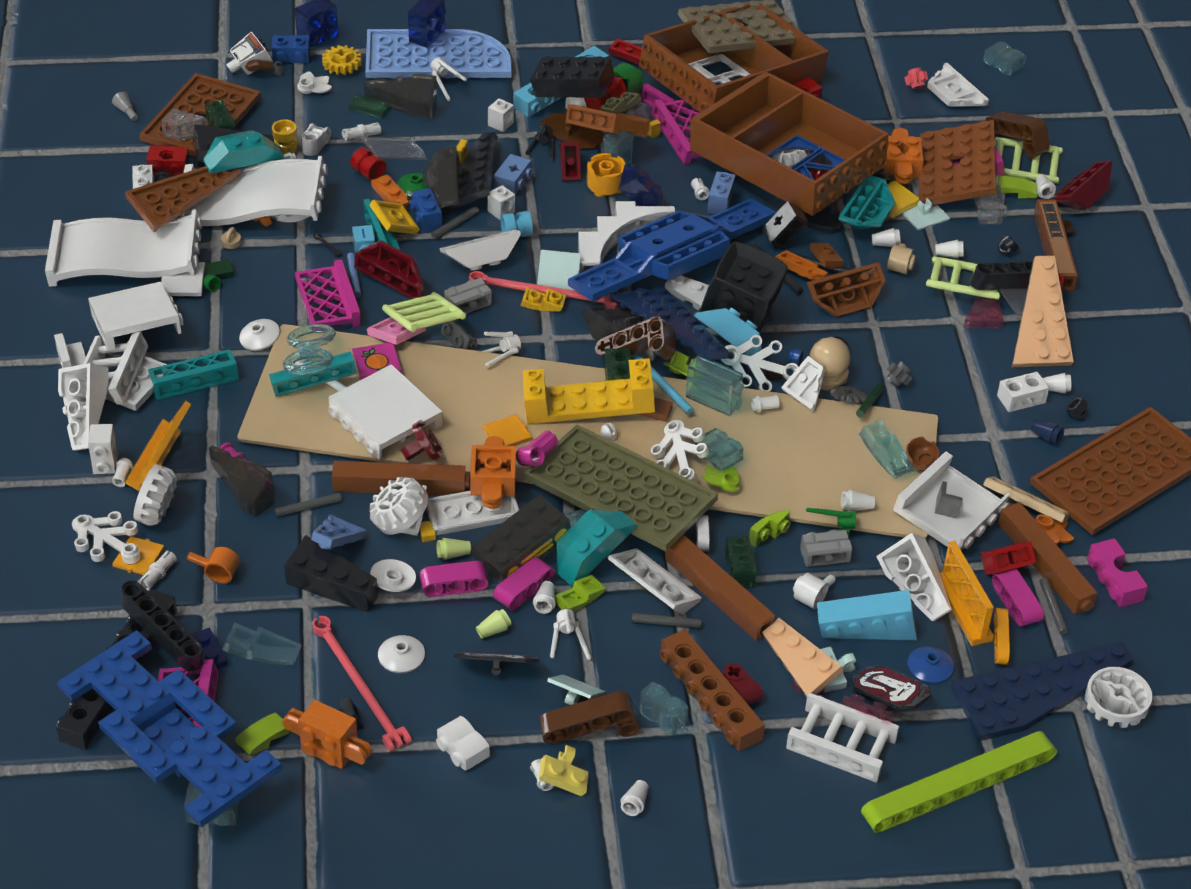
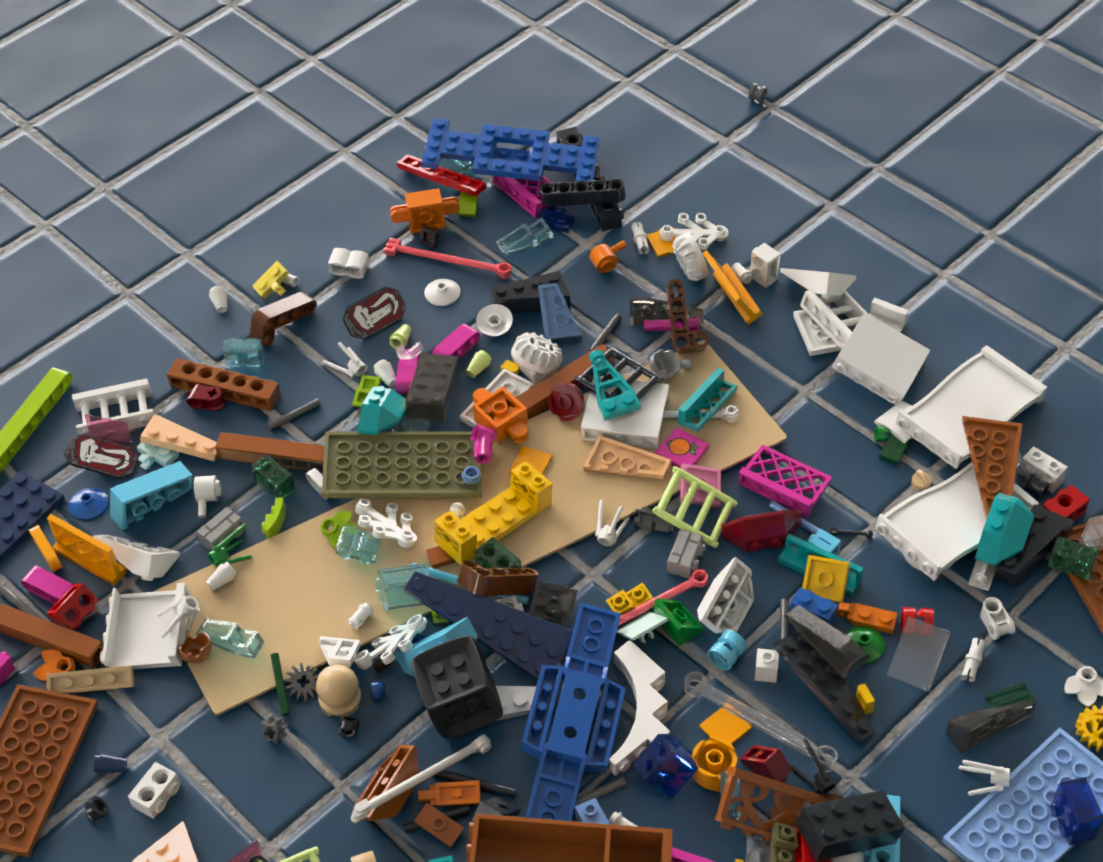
camera: 145 degrees right, 5 degrees up
teal fence [148,349,239,400] -> none
white dish [239,319,280,351] -> none
yellow wheel [272,120,298,155] -> none
clear light blue bar [283,324,336,375] -> none
white brick [488,98,514,132] -> none
medium blue brick [494,154,533,195] -> none
light aqua piece [547,675,606,705] -> none
white slope [608,548,702,615] -> none
flat silver panel [935,481,963,518] -> none
white cone [1042,373,1071,393] -> none
none -> white plant [157,595,200,638]
none -> white hinge [351,734,492,823]
none -> clear arm [395,342,424,359]
none -> red plate [397,155,487,197]
none -> medium blue plate [461,466,481,484]
none -> black bar [574,346,664,414]
none -> light nougat wing [583,435,672,480]
none -> teal plate [589,350,641,421]
none -> light grey hair [649,349,691,379]
none -> green slope [654,598,705,647]
none -> reddish brown beam [666,279,709,354]
none -> clear piece [684,671,838,772]
none -> light orange piece [699,704,752,744]

